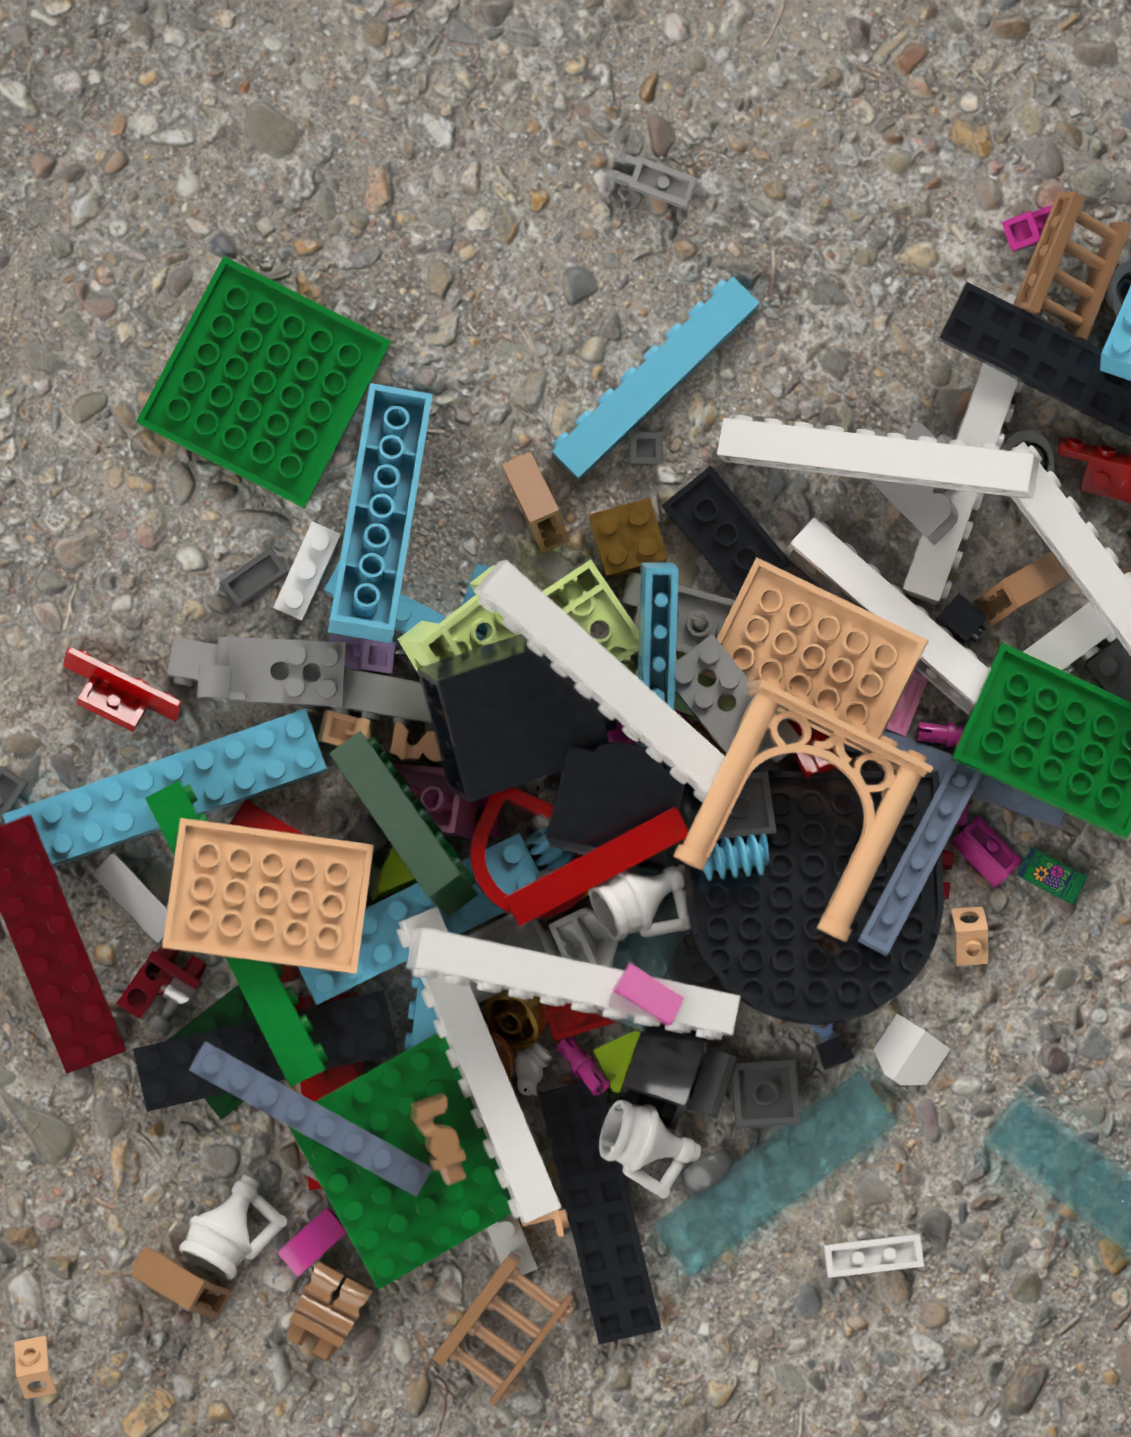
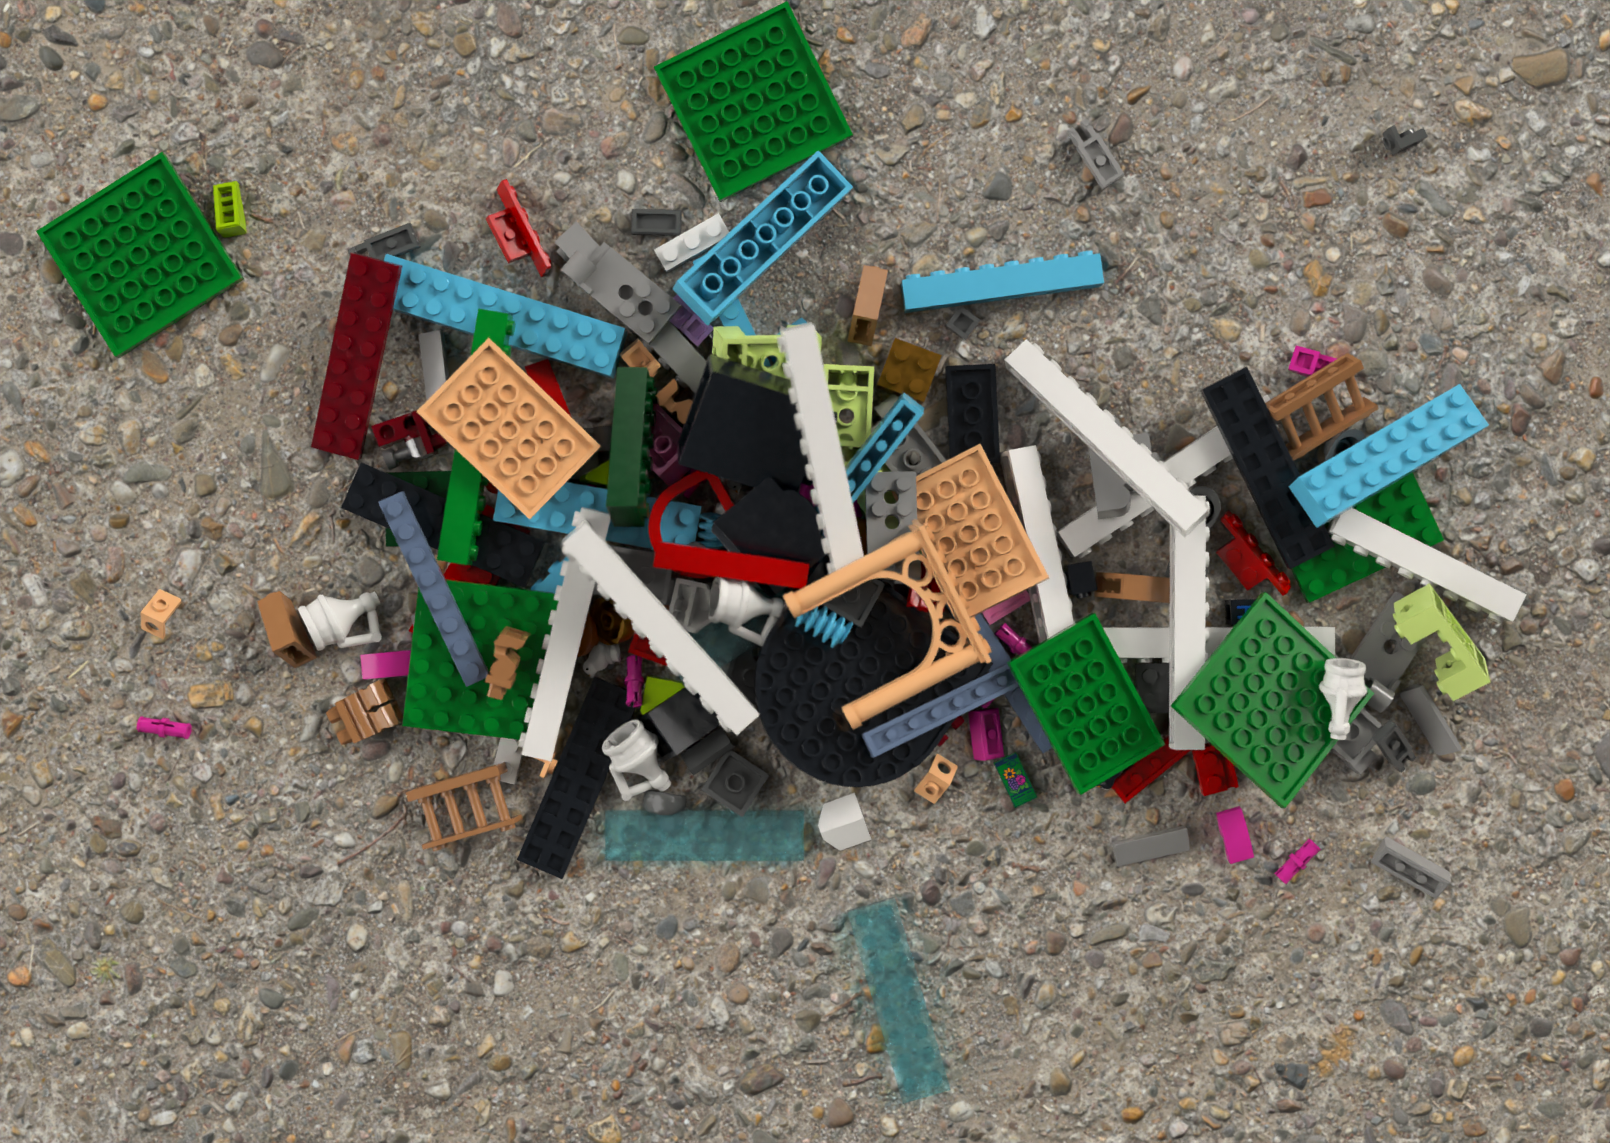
camera: 30 degrees right, 5 degrees up
slope [612,963,684,1026] -> none
black piece [811,1024,855,1071] -> none
white plate [823,1234,924,1278] -> none

